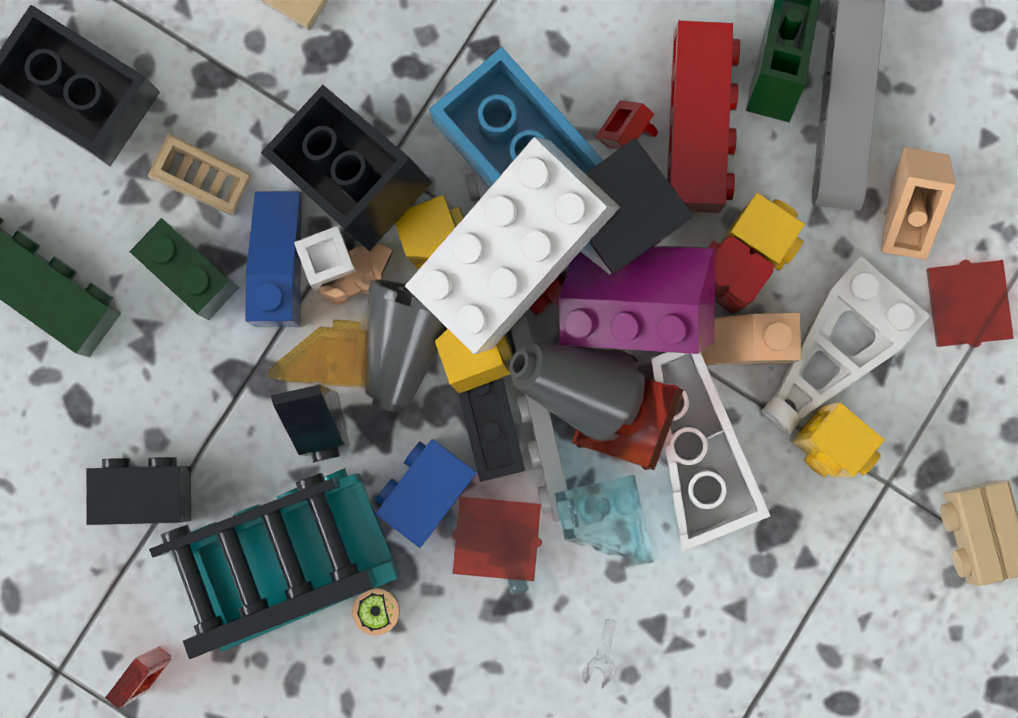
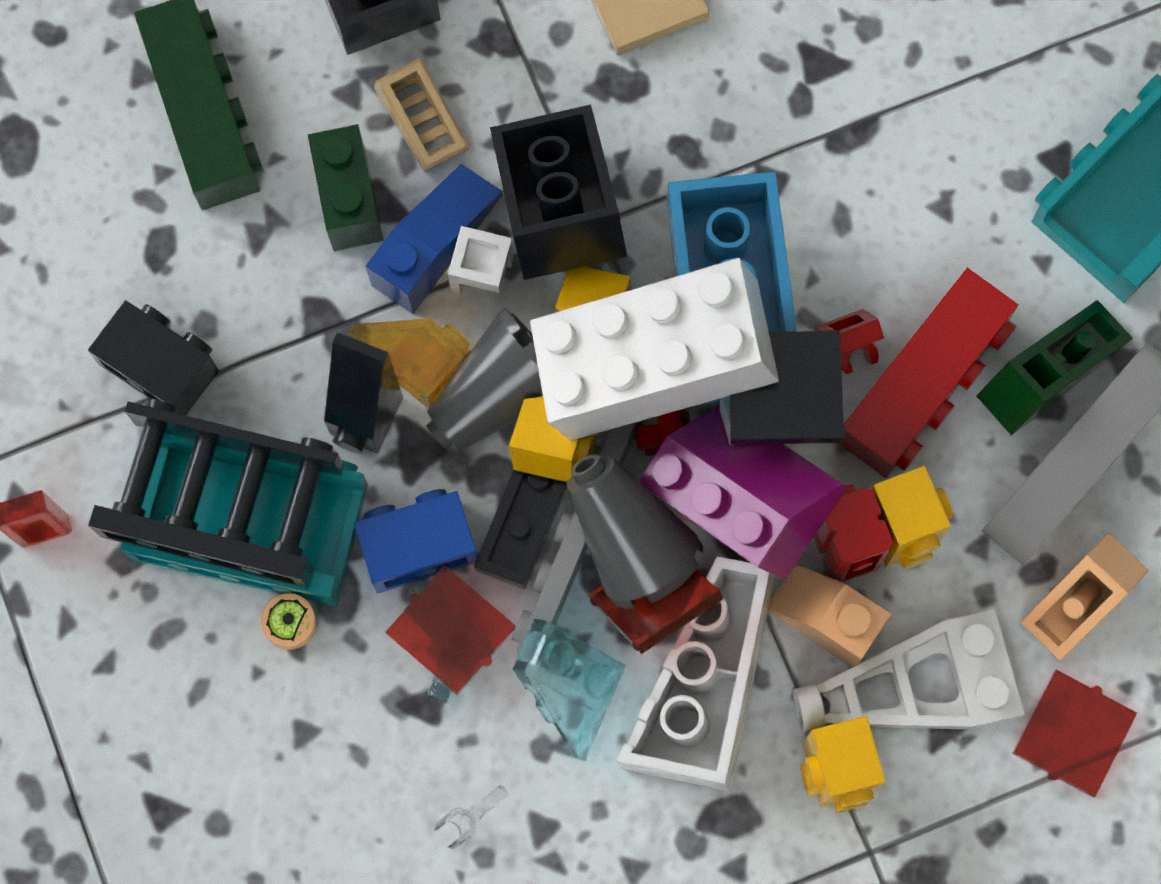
camera: 35 degrees right, 10 degrees down
light nougat piece [320,243,393,304] -> none

